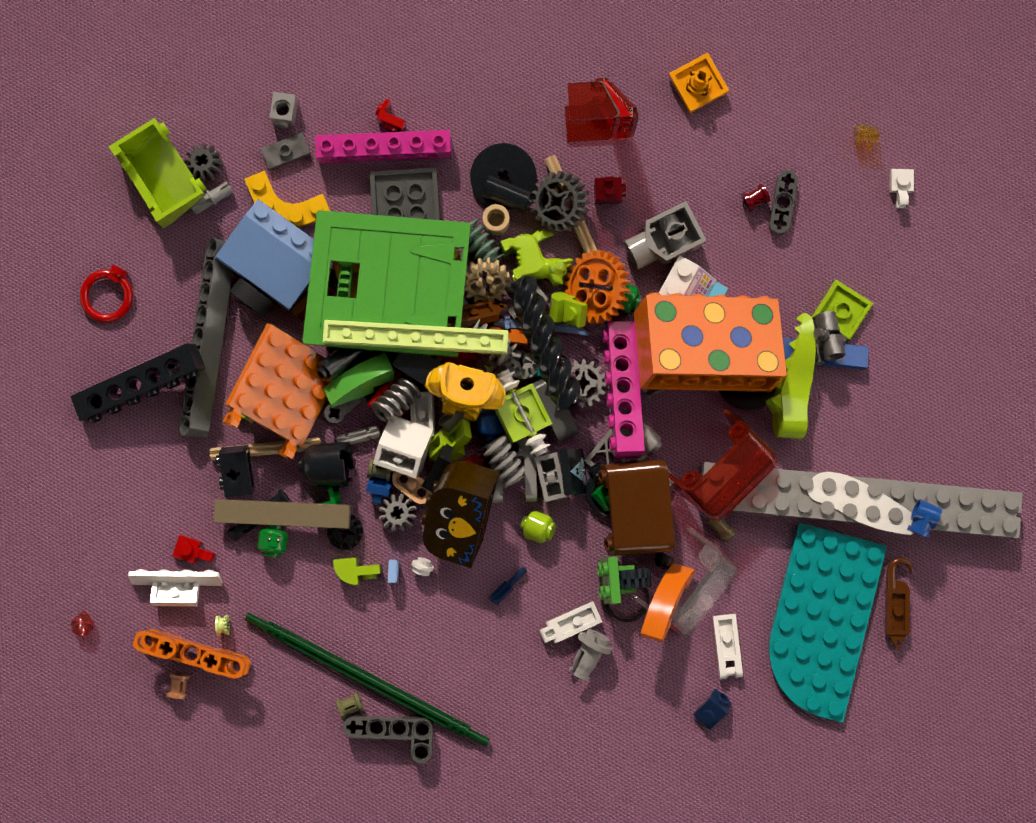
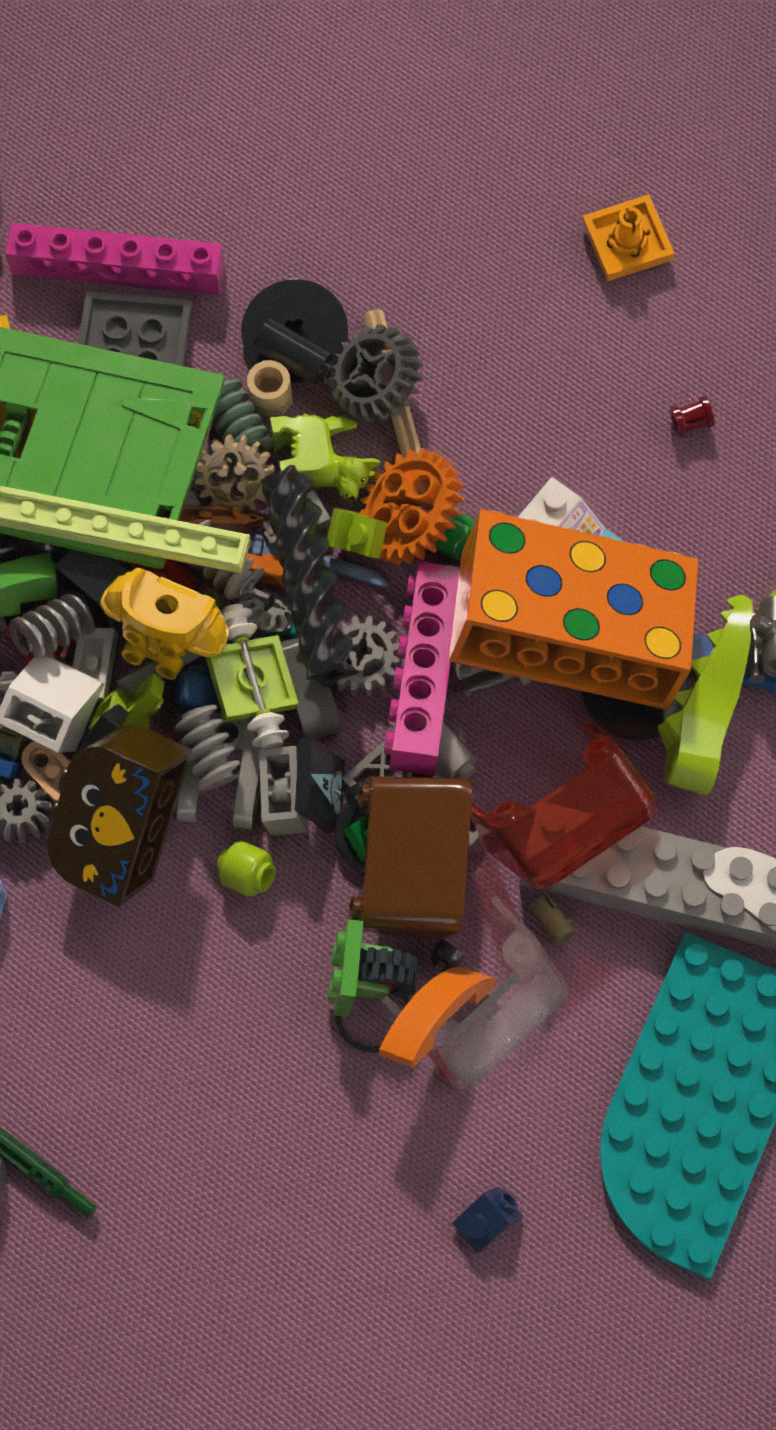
camera: 15 degrees right, 15 degrees down
red bracket [375,98,406,132] -> none
white plate [411,557,434,576] -> none
dark blue axle [488,567,527,606] -> none
white hinge [539,601,602,643] -> none
clear red windscreen [565,78,639,142] -> none
light grey piece [569,629,613,681] -> none
dark red brick [594,176,626,204] -> none
light grey brick [624,201,707,270] -> none
white plate [712,613,743,680] -> none
dark grey beam [768,170,798,235] -> none

